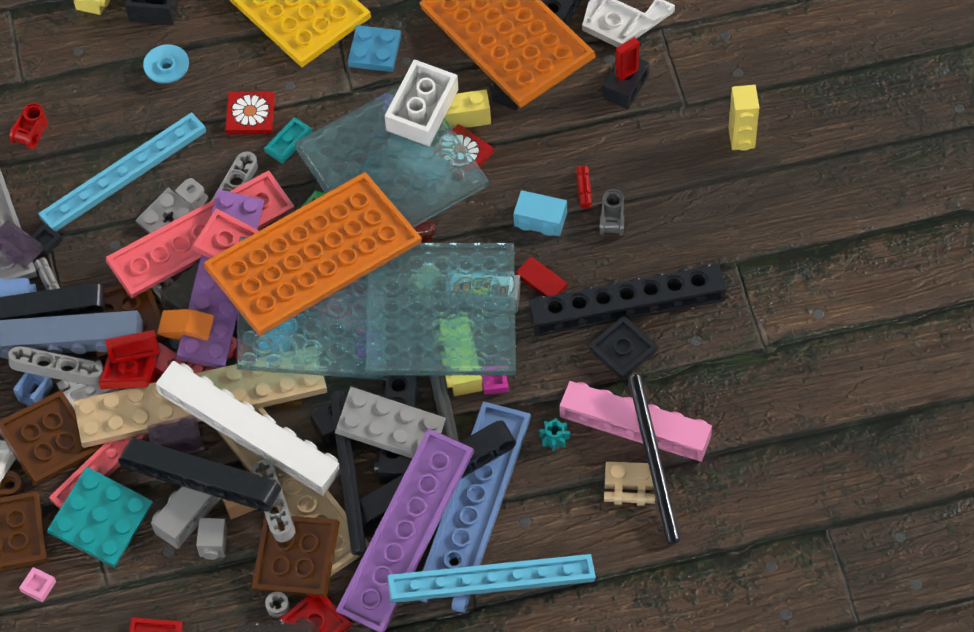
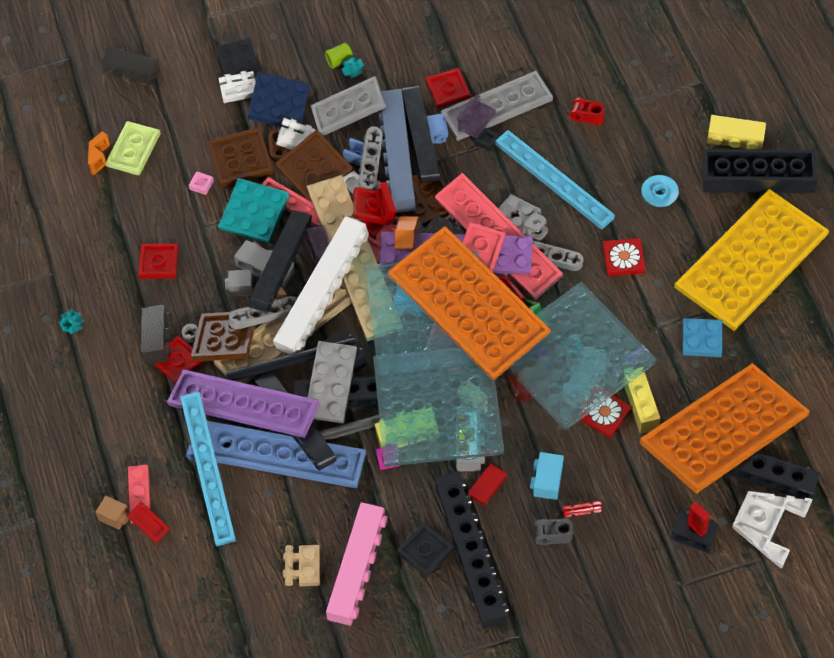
camera: 85 degrees right, 0 degrees up
light grey axle [34,258,60,290] -> none
teal plate [264,117,313,164] -> none
white brick [385,60,458,146] -> none
teal gear [539,418,570,451] -> none
black axle [628,374,680,544] -> none
light yellow brick [728,85,759,151] -> none

